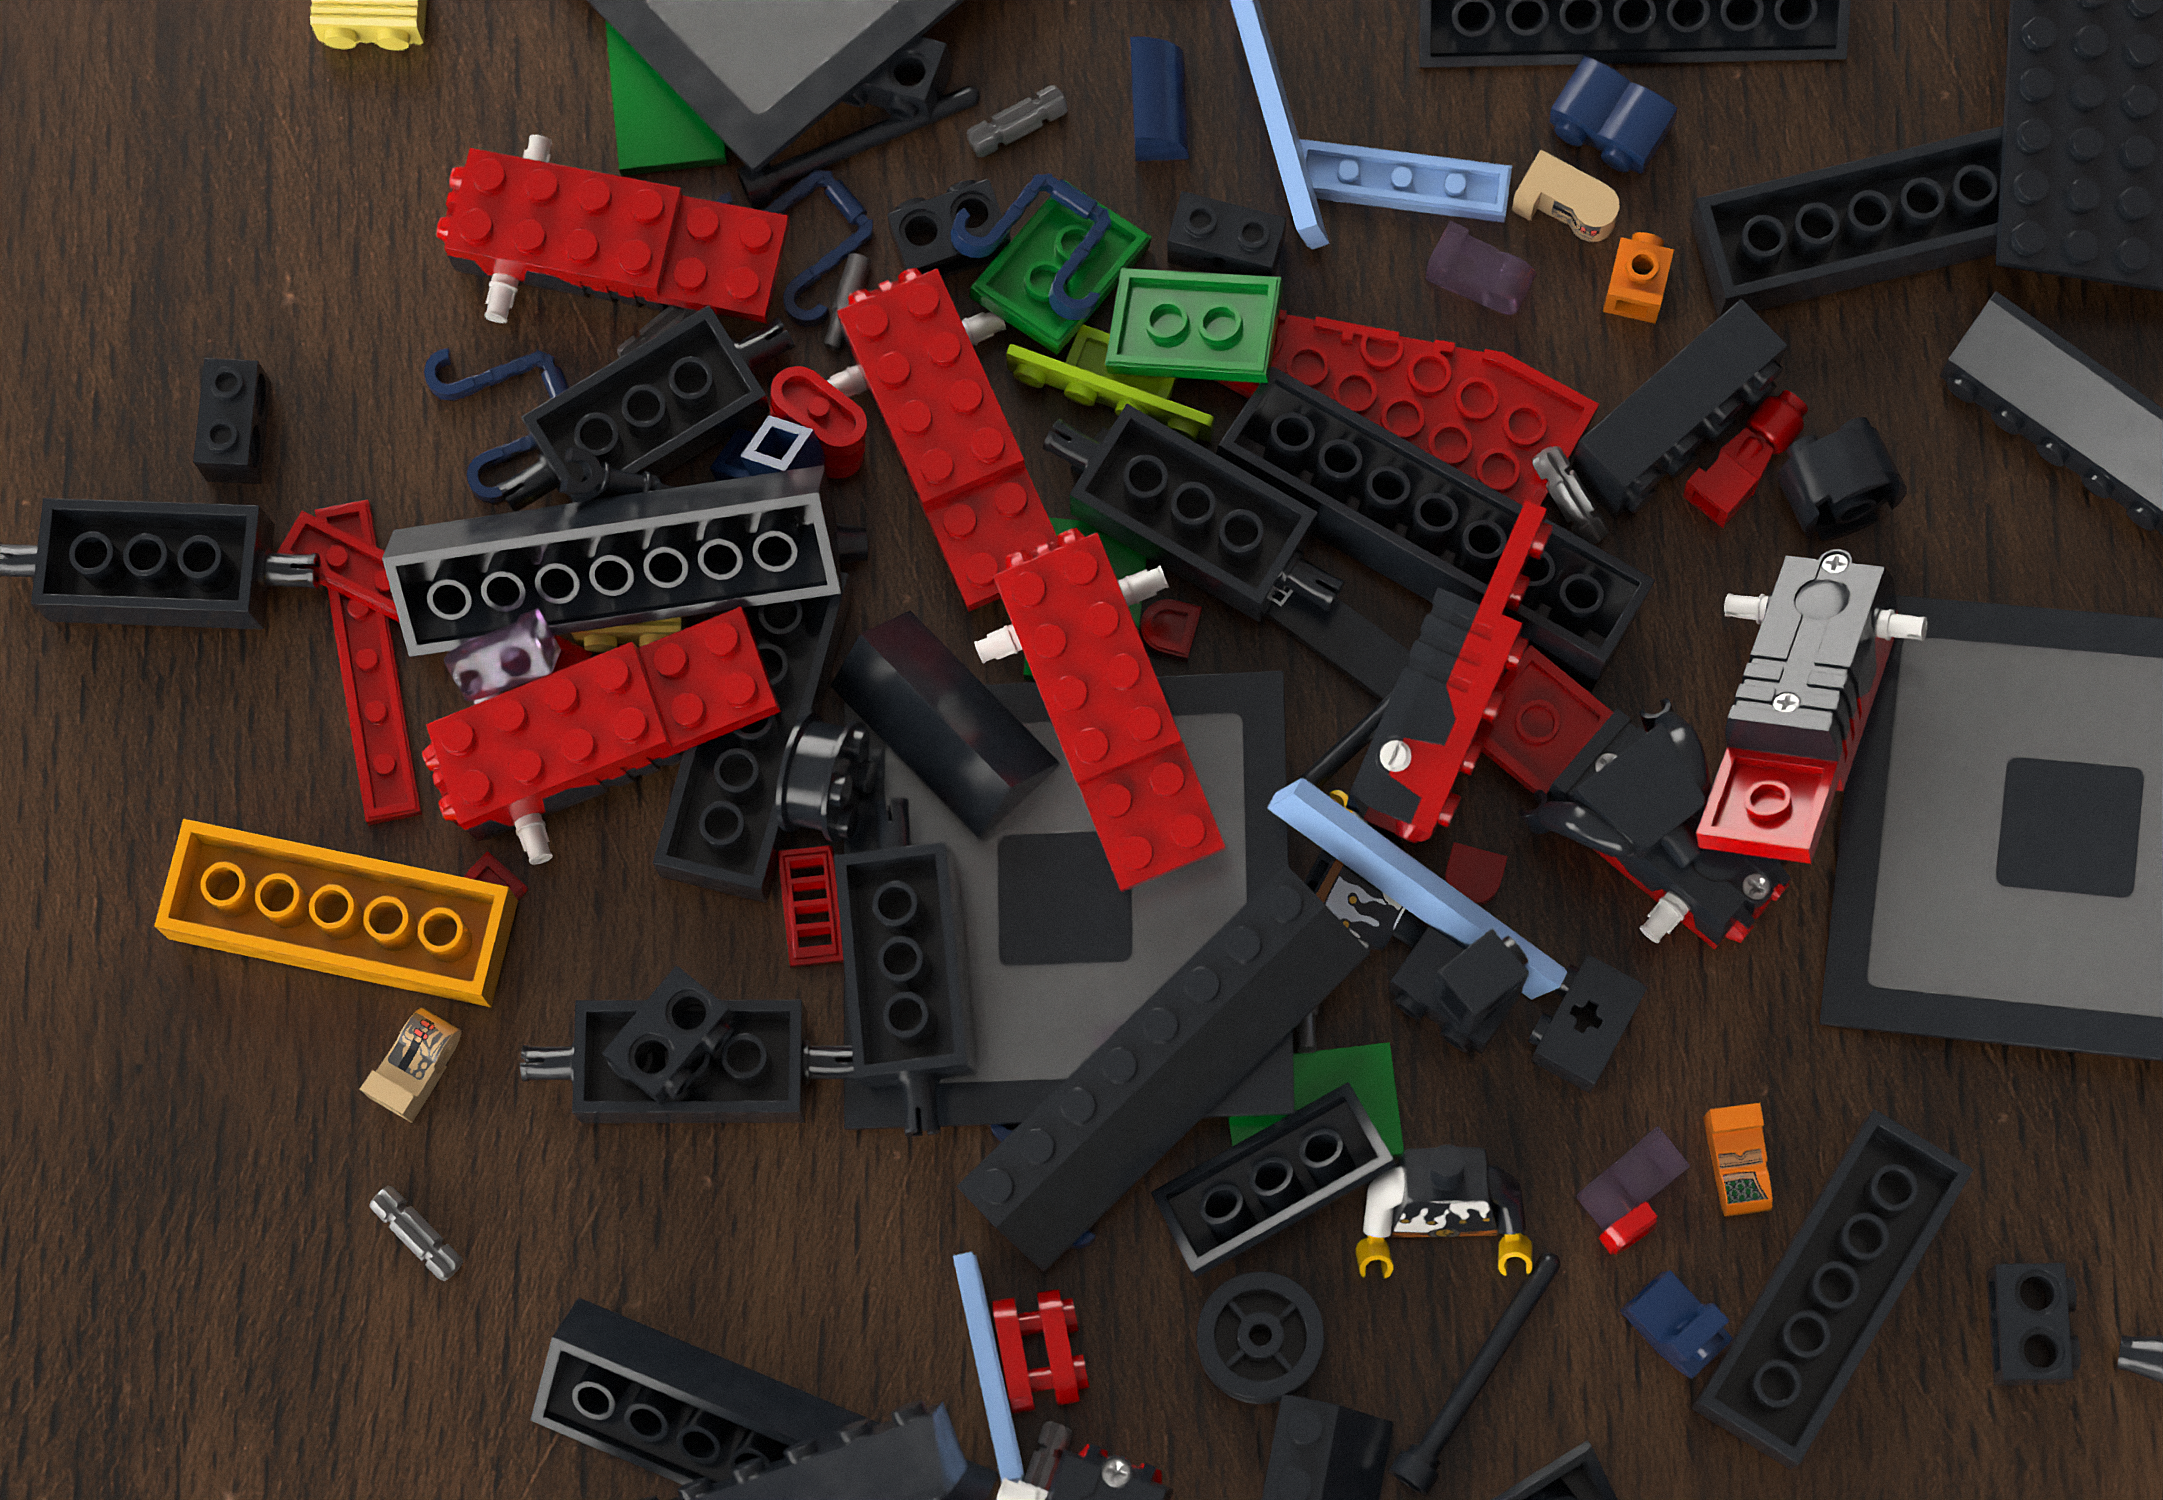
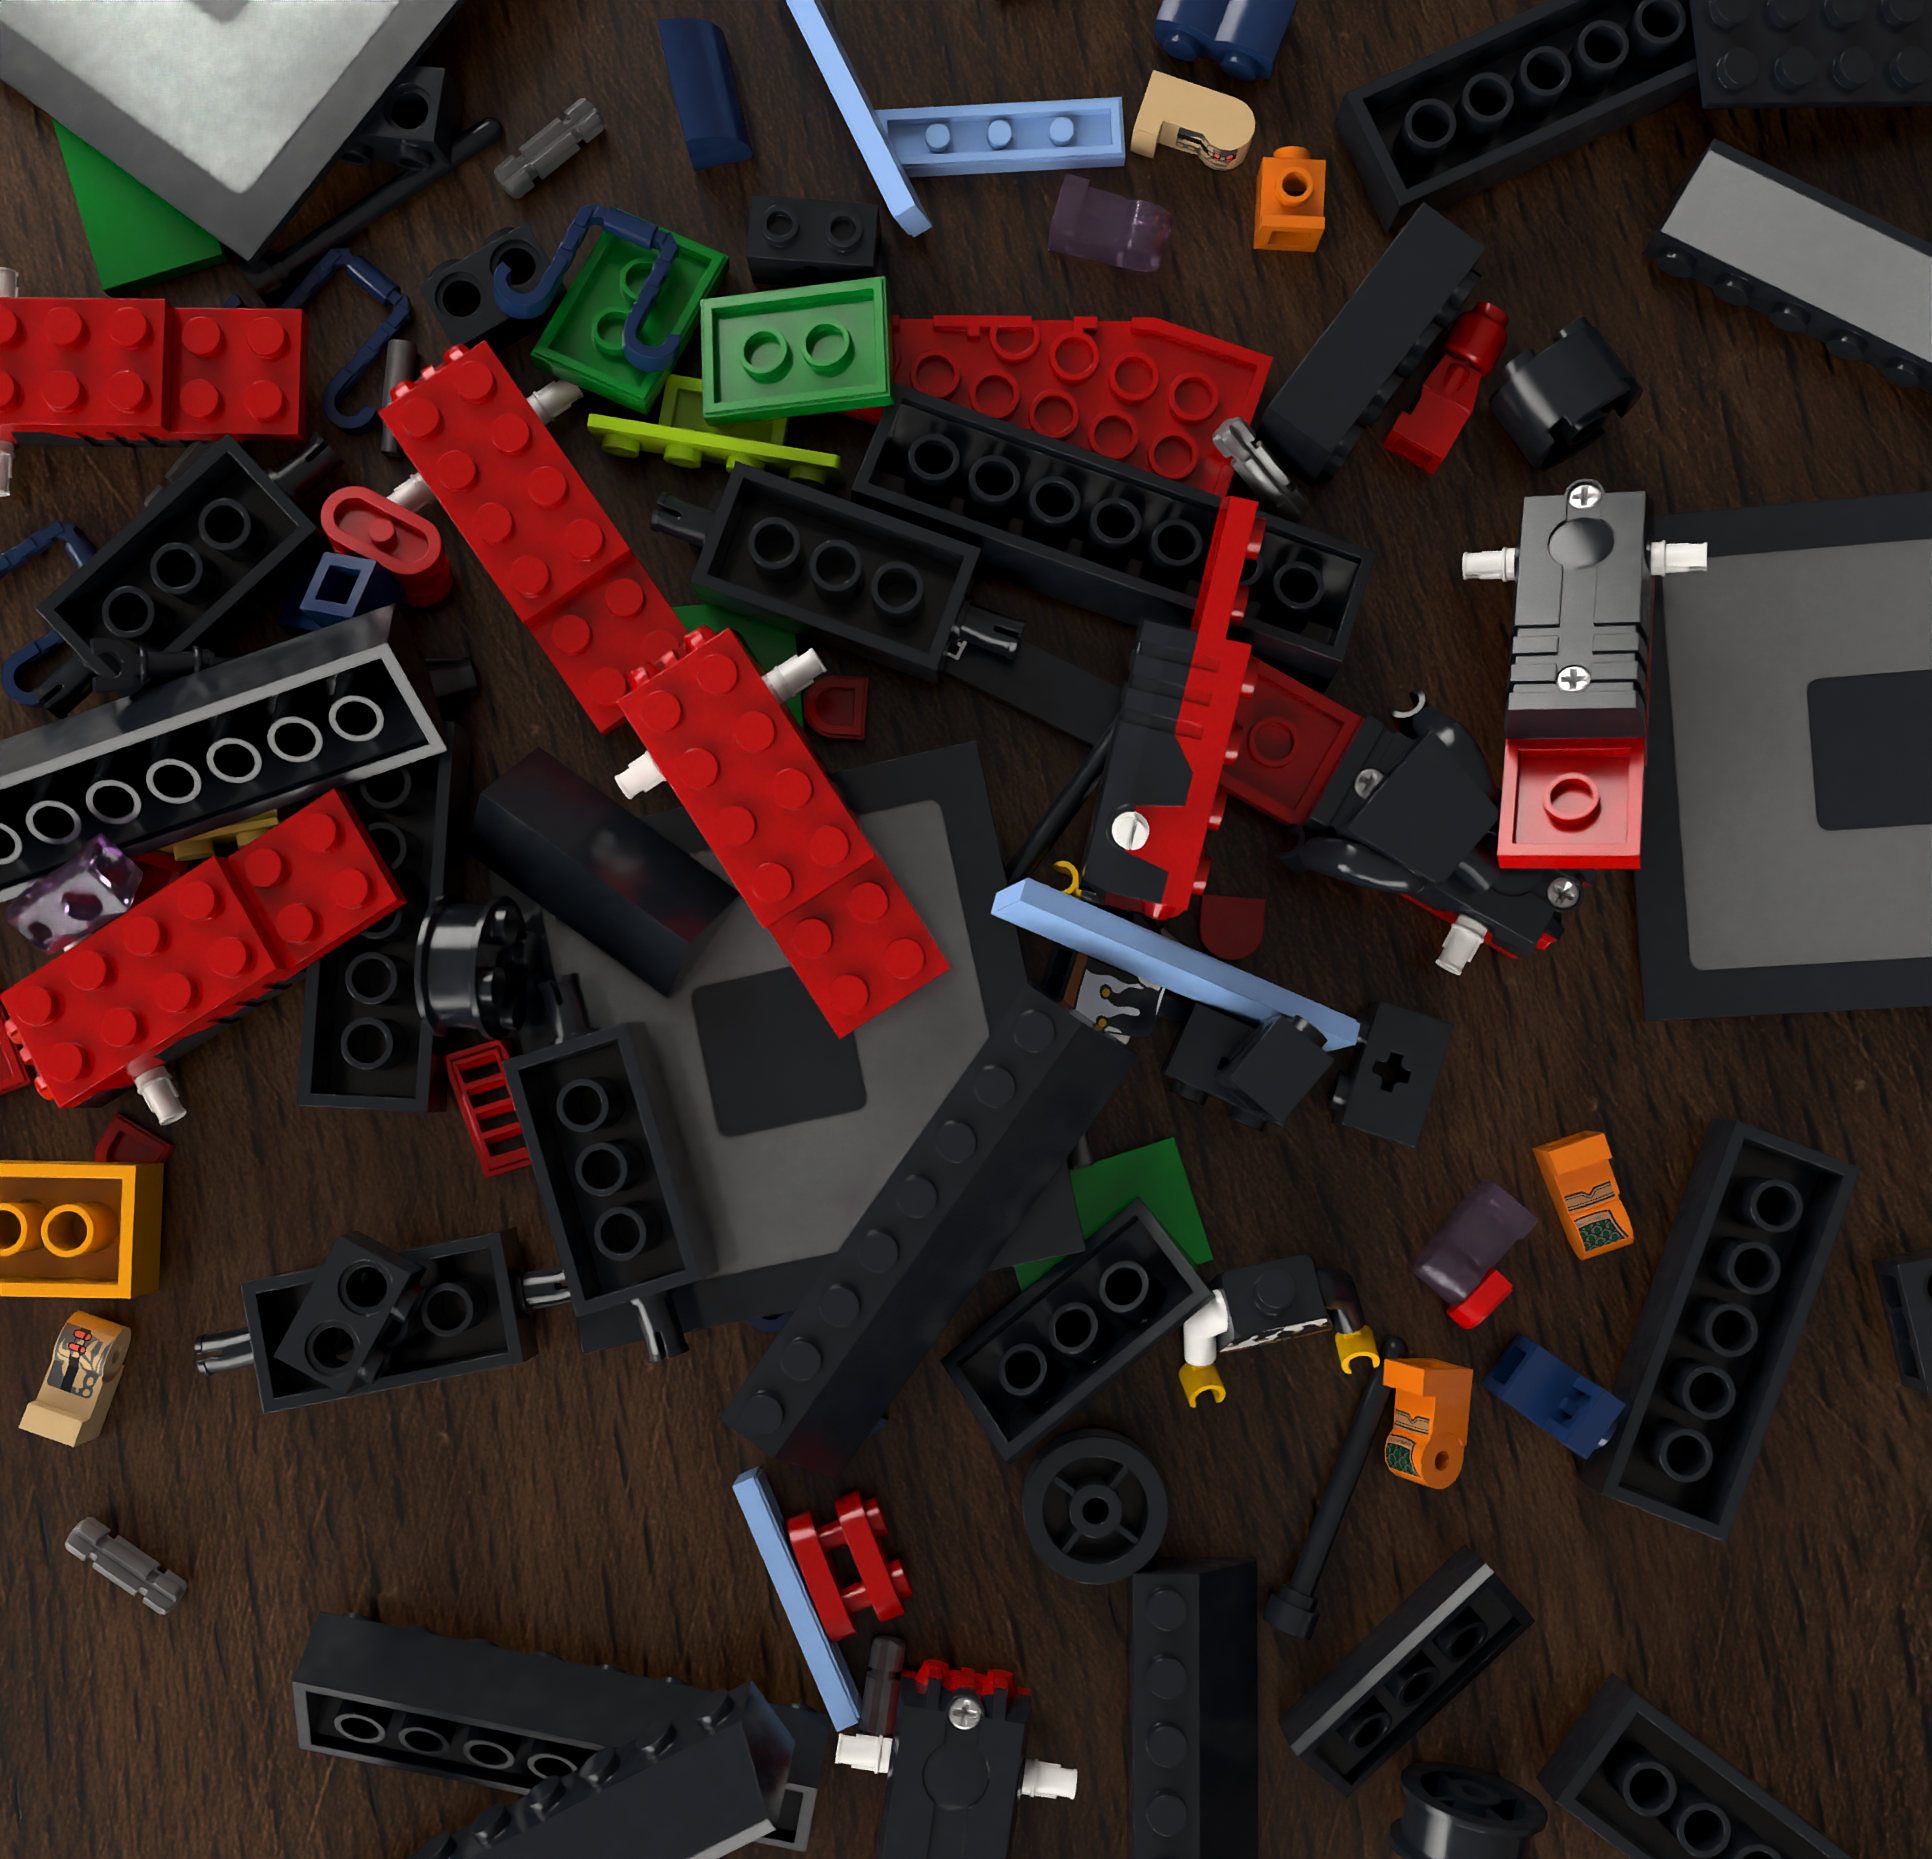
camera: 15 degrees left, 10 degrees up
none -> orange leg [1383,1358,1473,1490]

